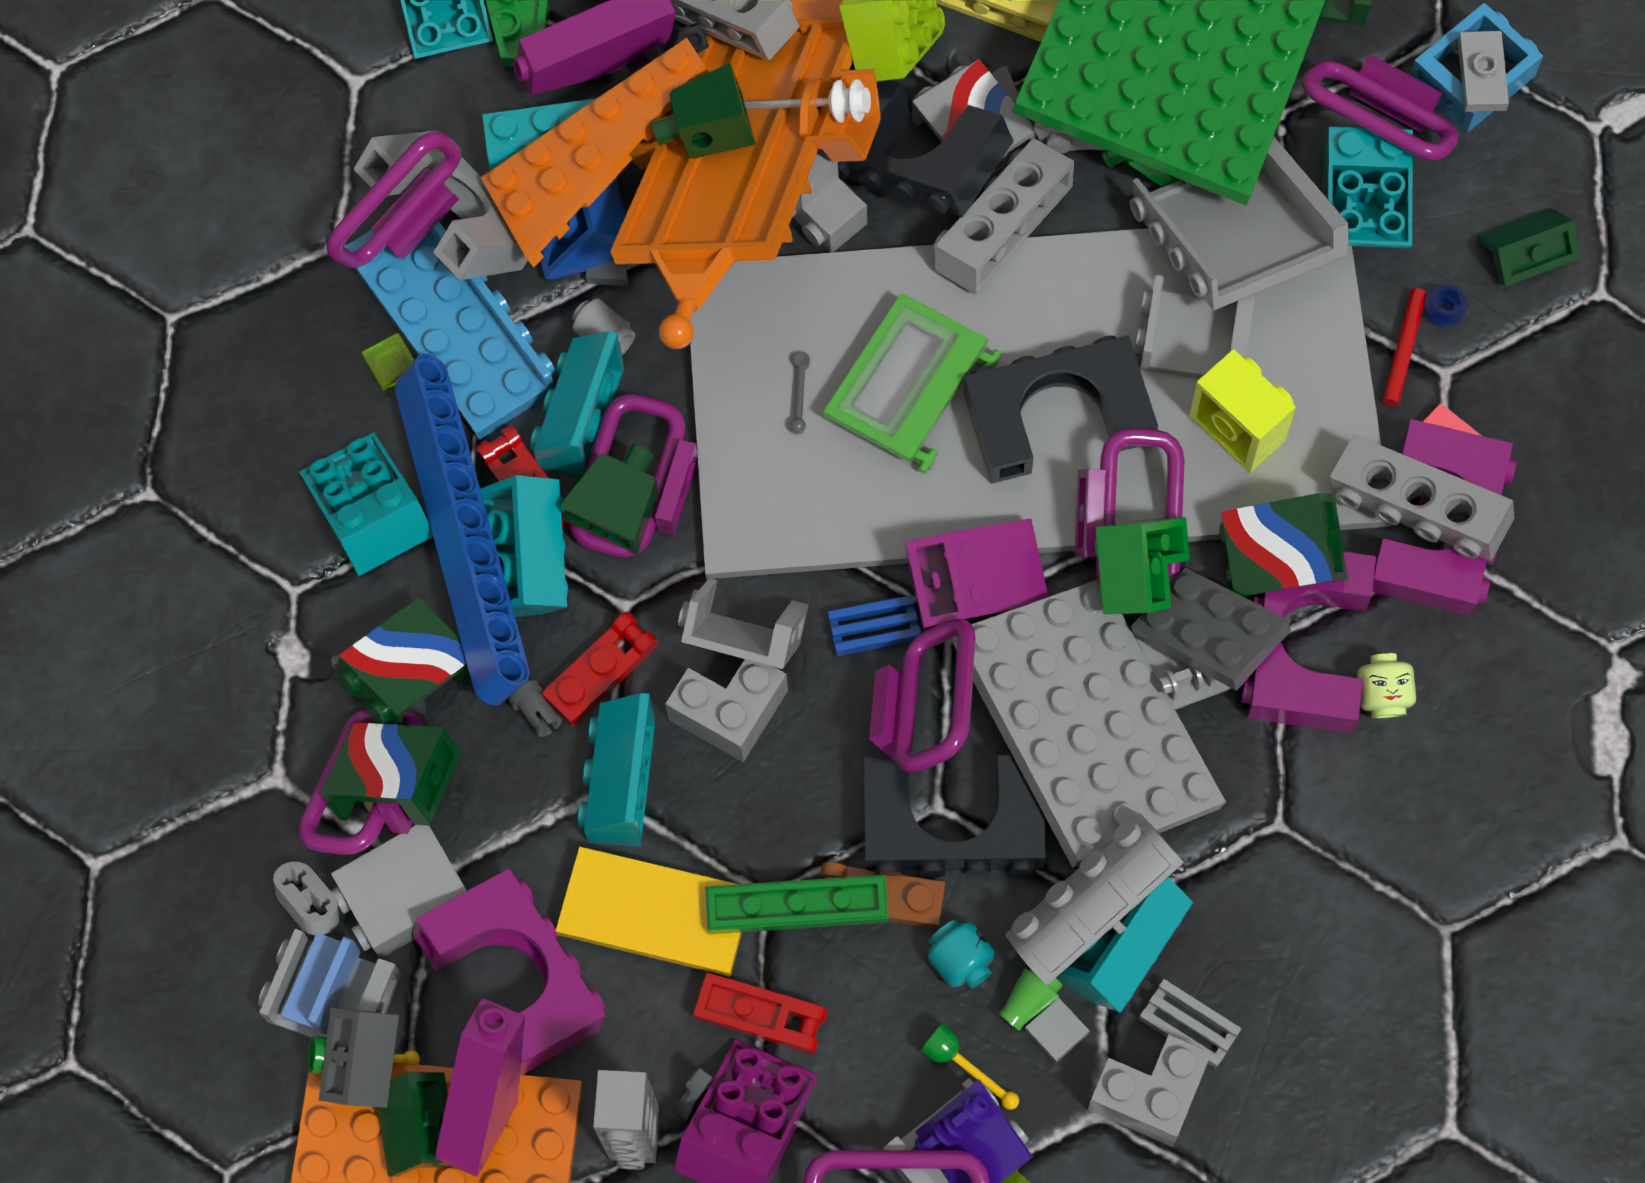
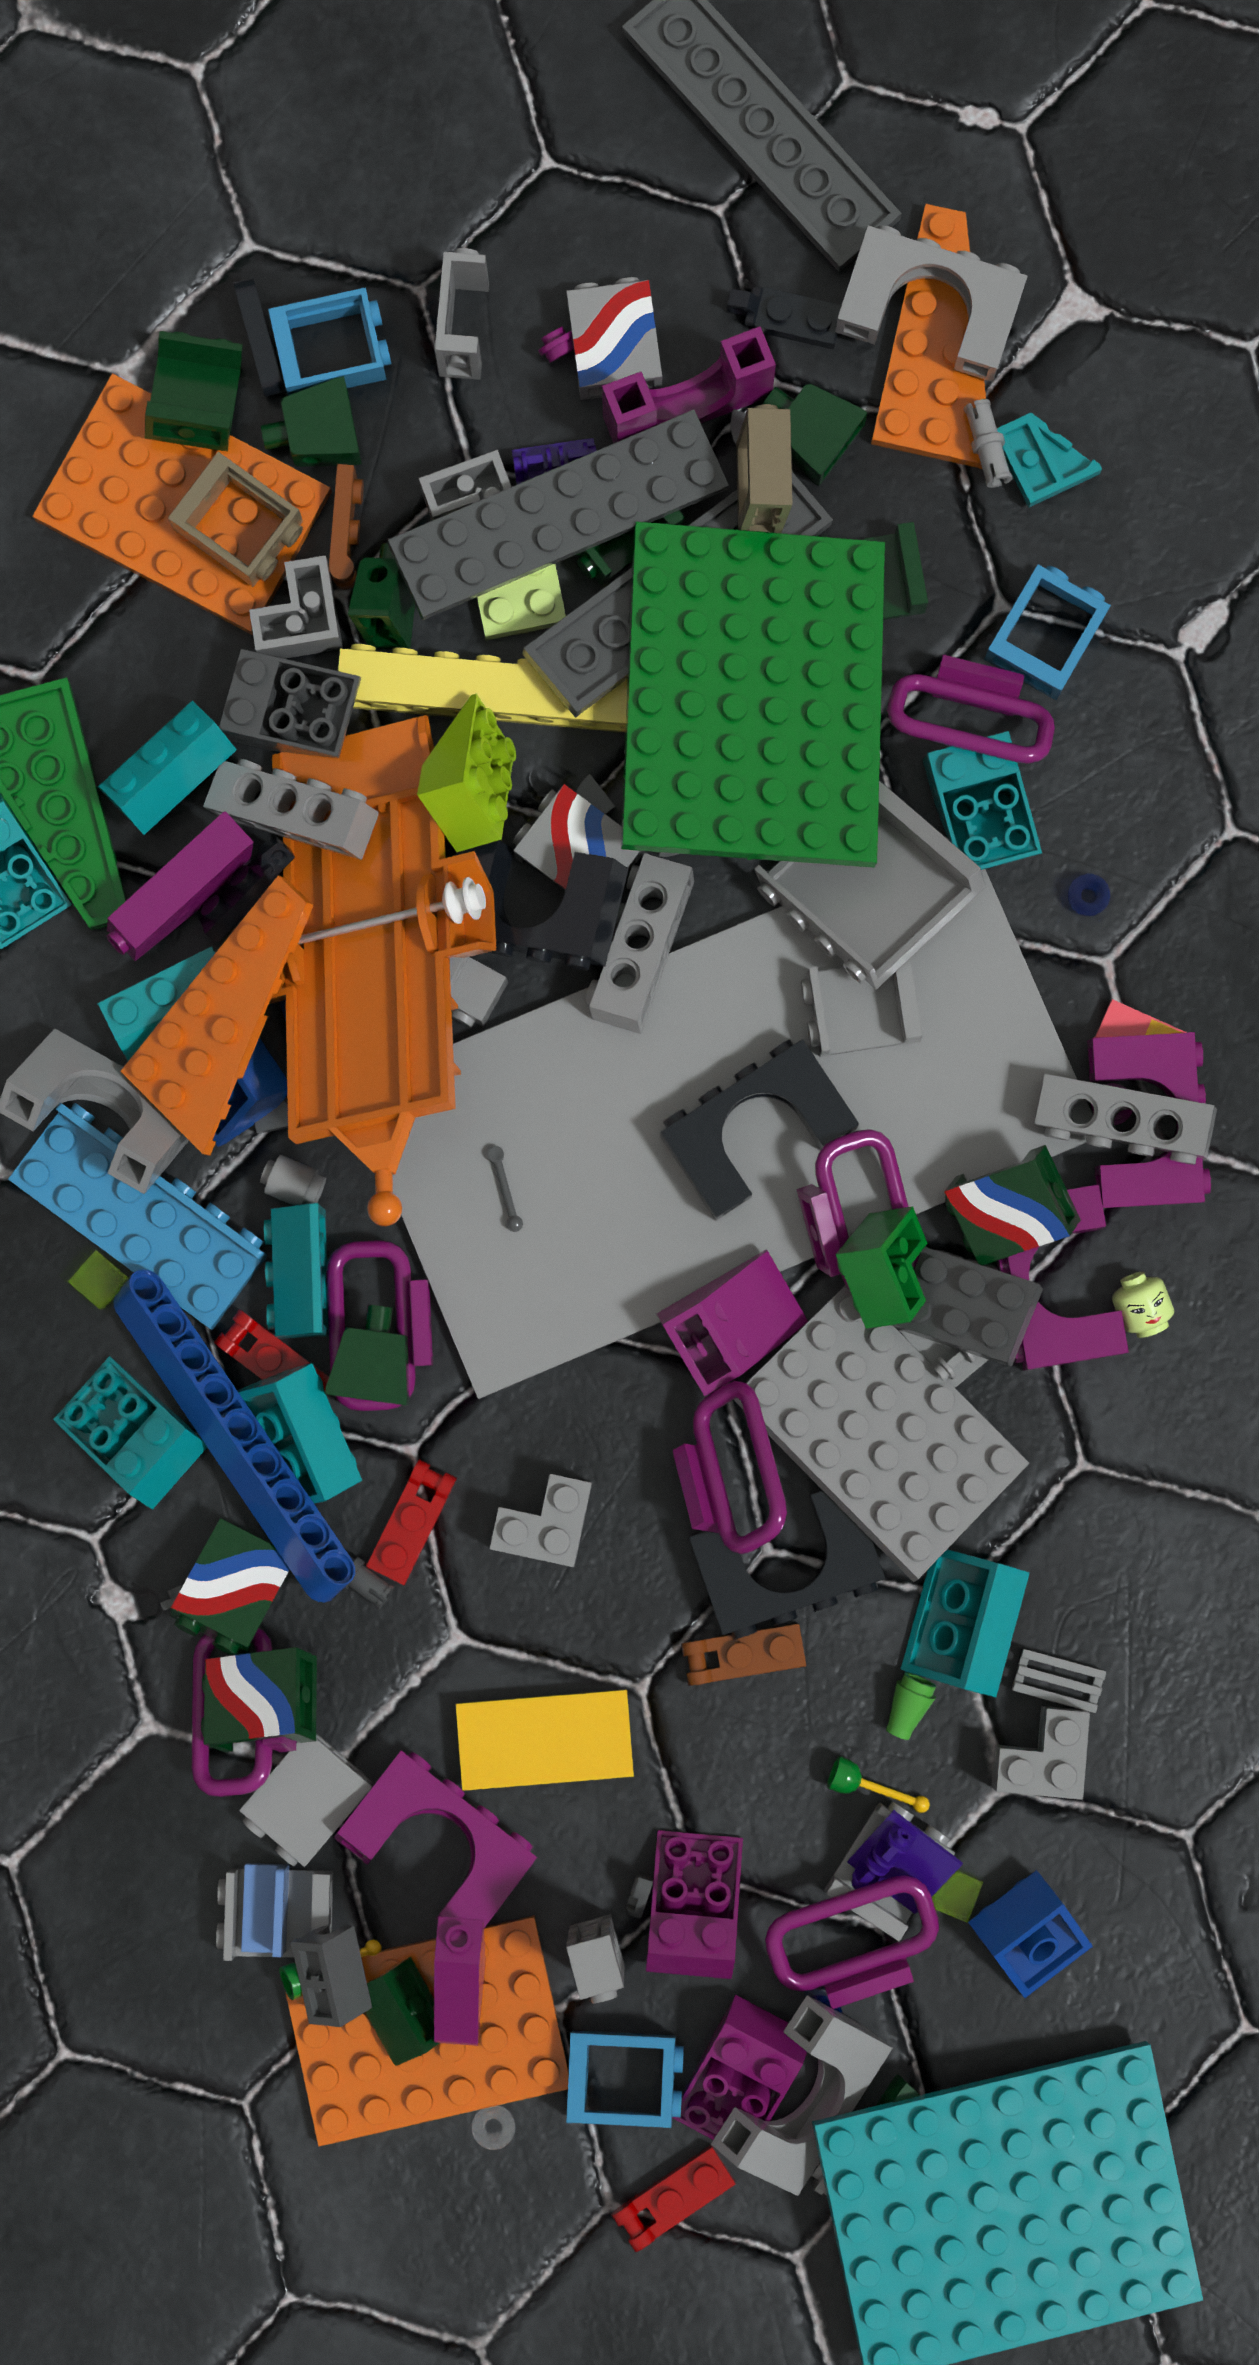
camera: 20 degrees left, 15 degrees up
light grey beam [273,862,339,935] -> none
magenta bar [327,131,461,269] -> none
teal slope [578,693,656,847] -> none
dark green torso [651,63,756,158] -> none
light grey panel [678,578,809,669] -> none
red plate [693,972,828,1055] -> none
green tile [705,875,889,934] -> none
piece [823,293,1002,473] -> none
blue tile [828,595,921,657] -> none
teal head [927,920,995,989] -> none
light grey container [1005,813,1184,986] -> none
light grey tile [1025,998,1090,1064] -> none
neon yellow brick [1189,349,1296,473] -> none
red bar [1382,288,1427,407] -> none
light grey plate [1458,31,1509,112] -> none
dark green panel [1477,208,1581,287] -> none

